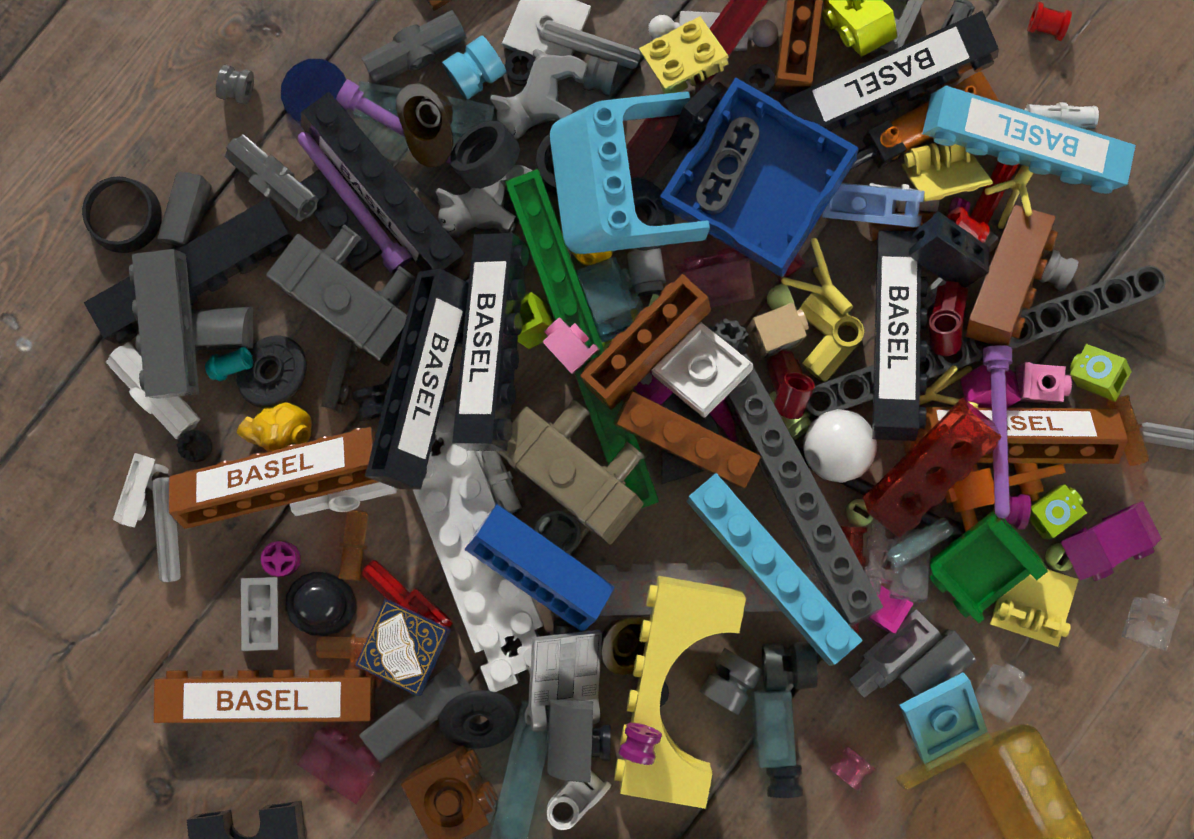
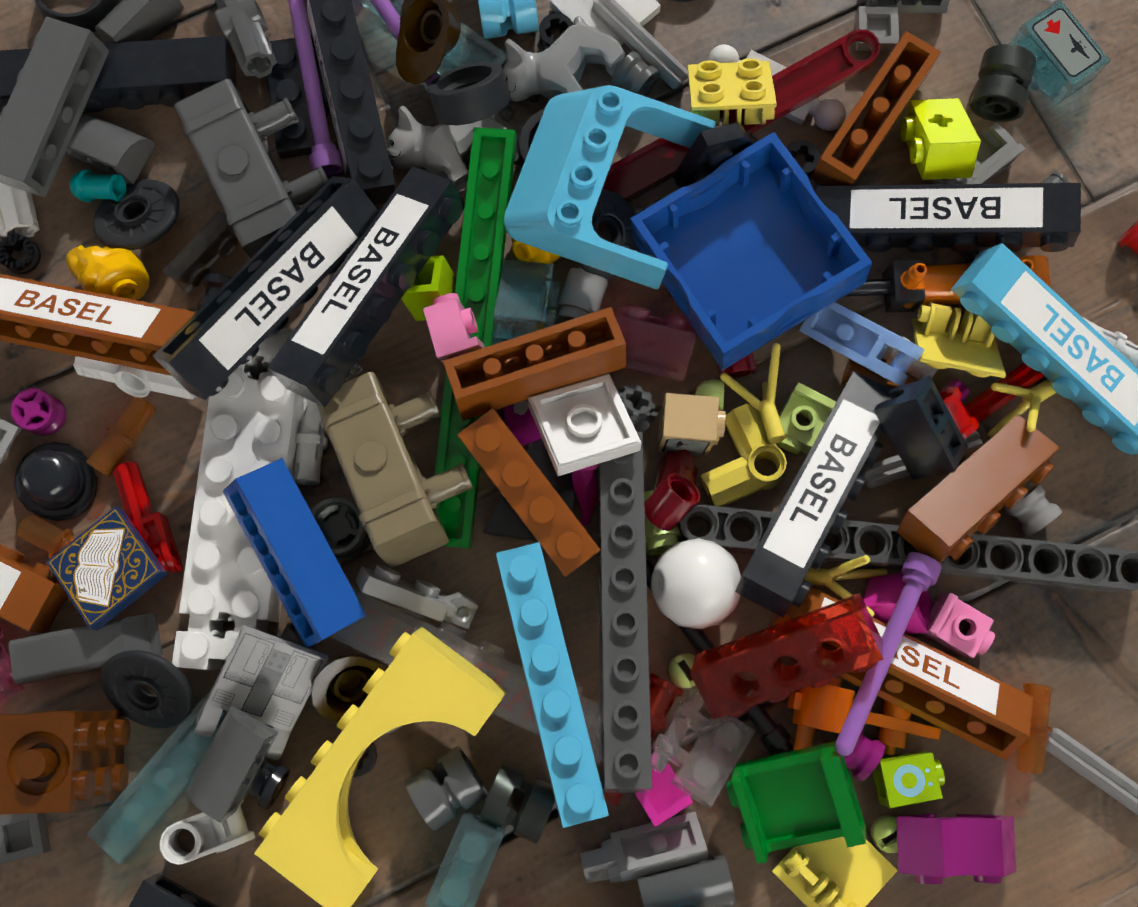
camera: 25 degrees right, 5 degrees down
magenta wheel [619,723,662,765] -> none
dark grey beam [696,117,760,215] -> none
clear light blue axle [887,518,954,568] -> none
dark red piece [929,281,968,356] -> none
lime brick [1070,344,1132,402] -> none
none -> light grey hinge [355,564,478,629]
none -> yellowish green brick [776,382,836,454]

